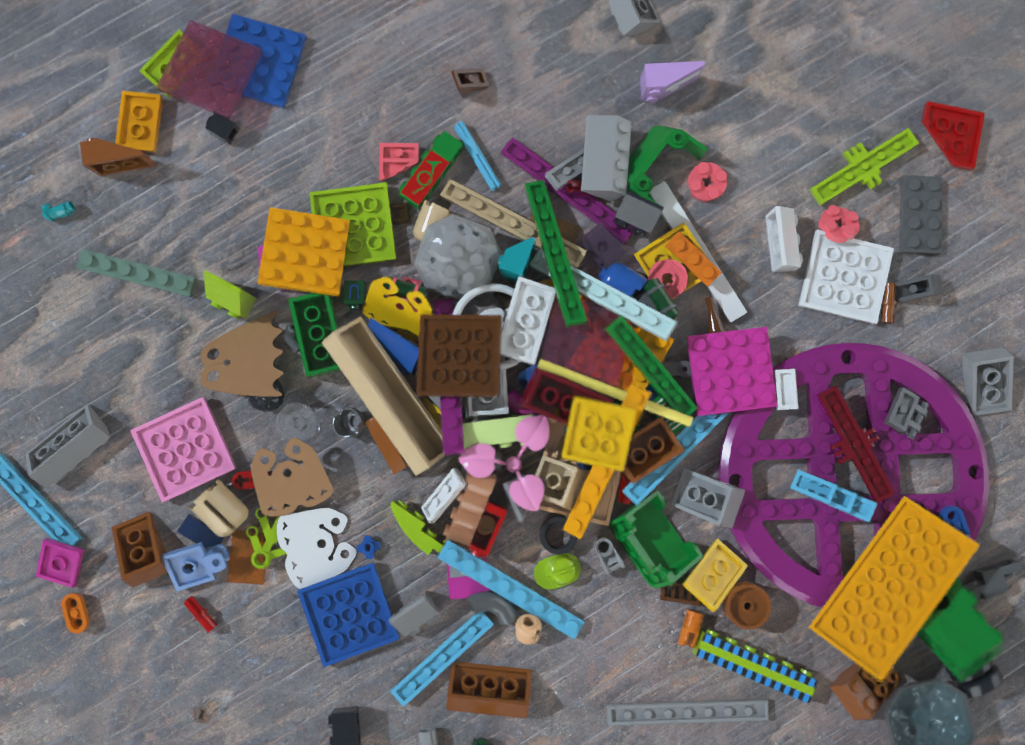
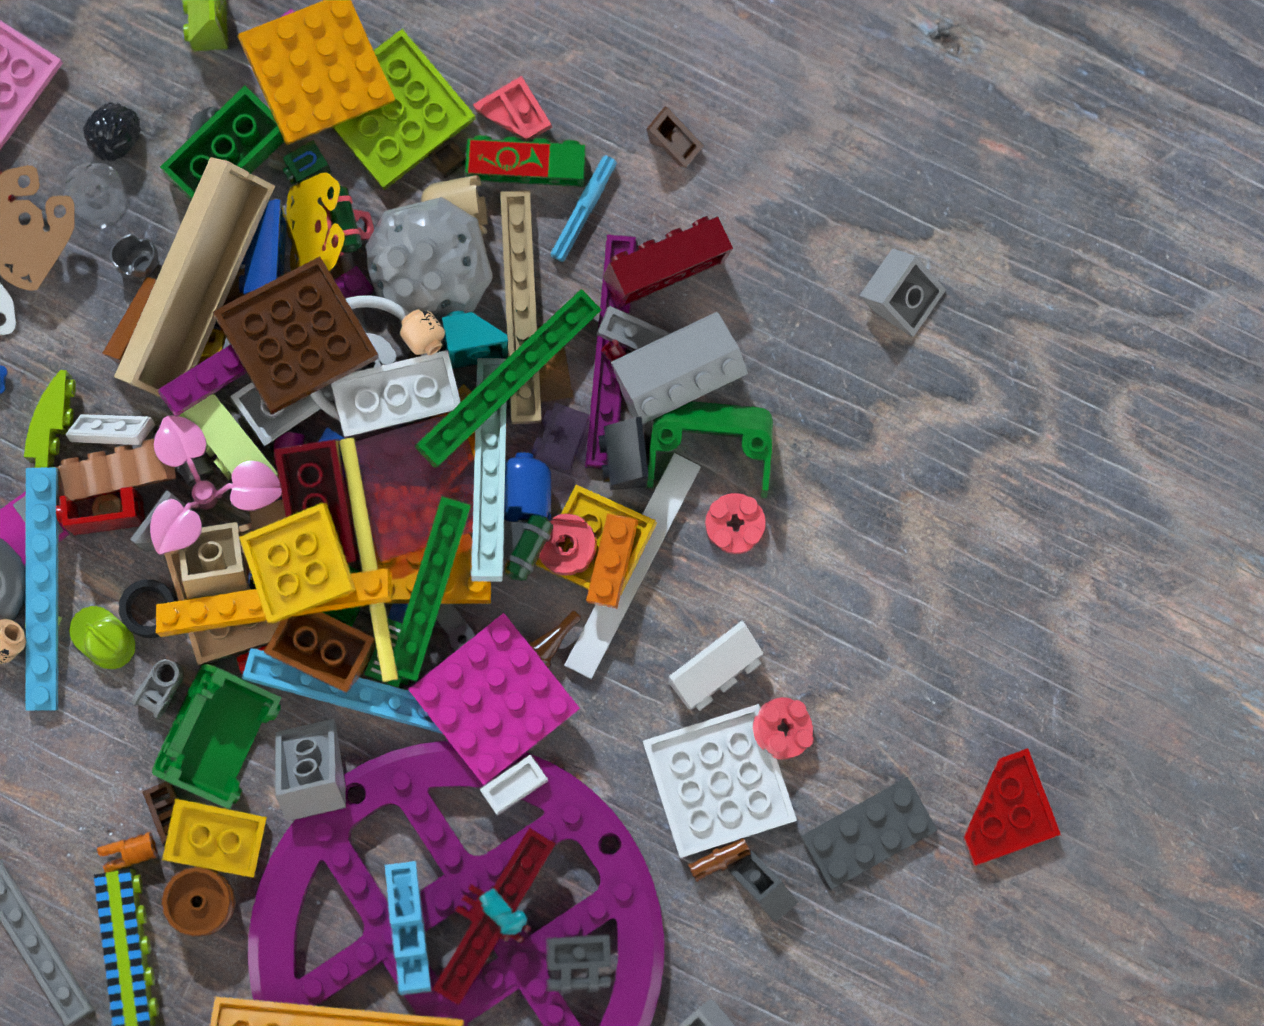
camera: 60 degrees right, 5 degrees down
medium nougat piece [201,311,284,396] -> none
lavender slope [640,61,705,103] -> none
lime hinge [809,127,919,206] -> none
none -> light nougat head [400,309,445,355]
none -> teal arm [479,889,527,935]
none -> dark red brick [603,216,733,308]

